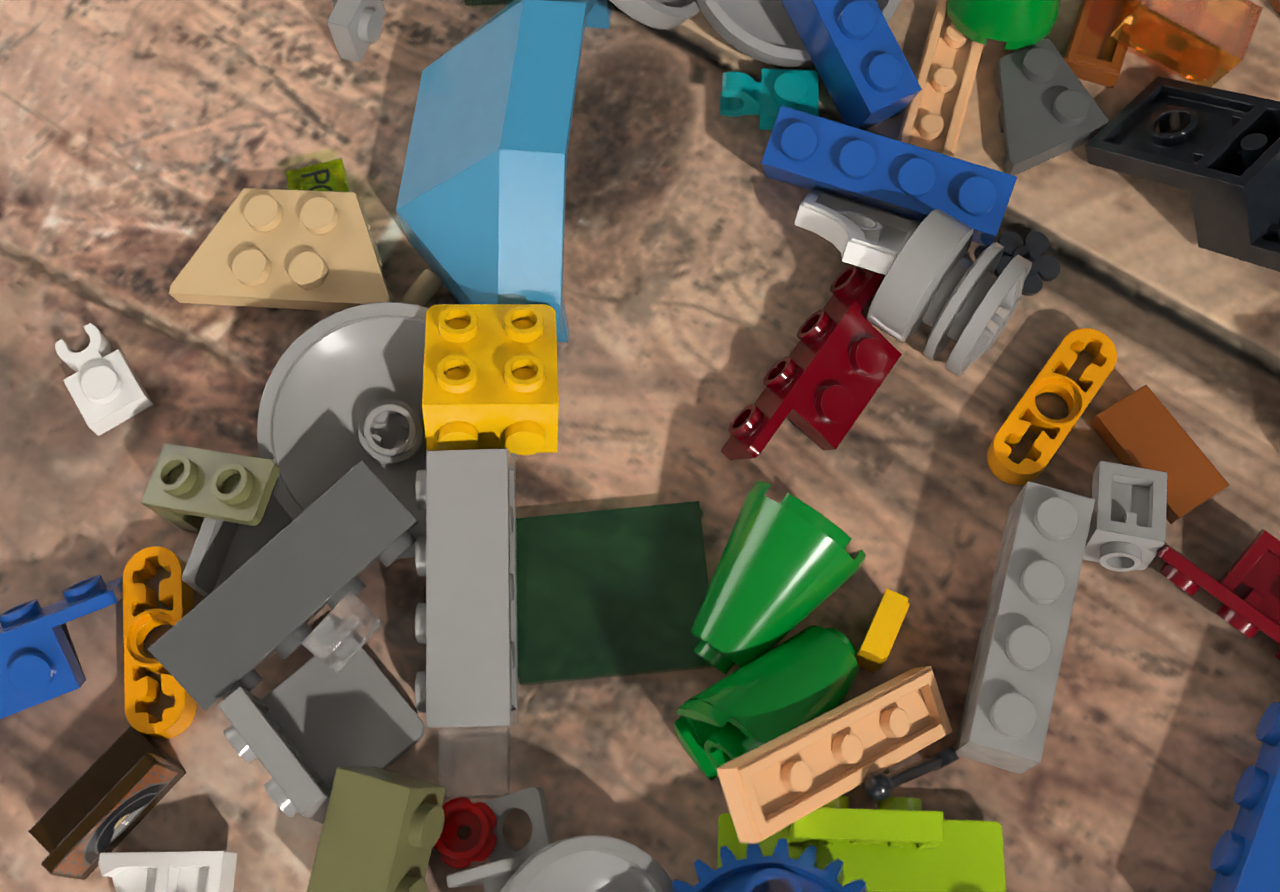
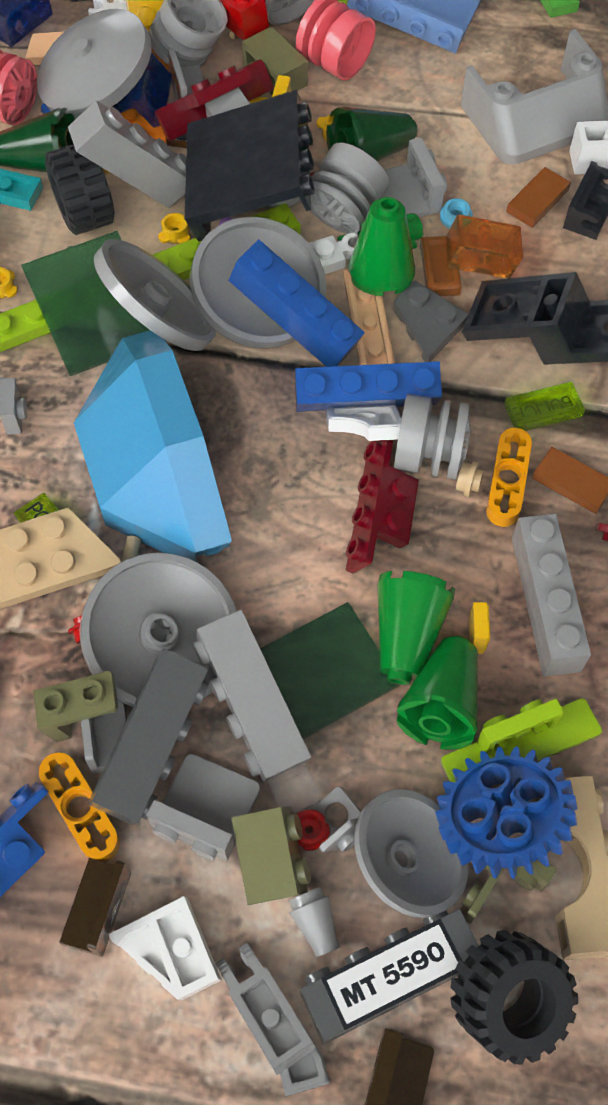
camera: 30 degrees left, 5 degrees down
clear tile [301,591,381,673] -> none
yellow bracket [422,304,559,455] -> none
light nougat tile [716,666,953,843] -> none
teal plate [719,69,819,130] -> none
black hinge [864,746,959,801] -> none
black plant [994,231,1061,296] -> none
light grey bracket [1083,461,1167,572] -> none
none -> tan plate [456,461,484,497]
none -> clear neon green tile [504,382,585,431]

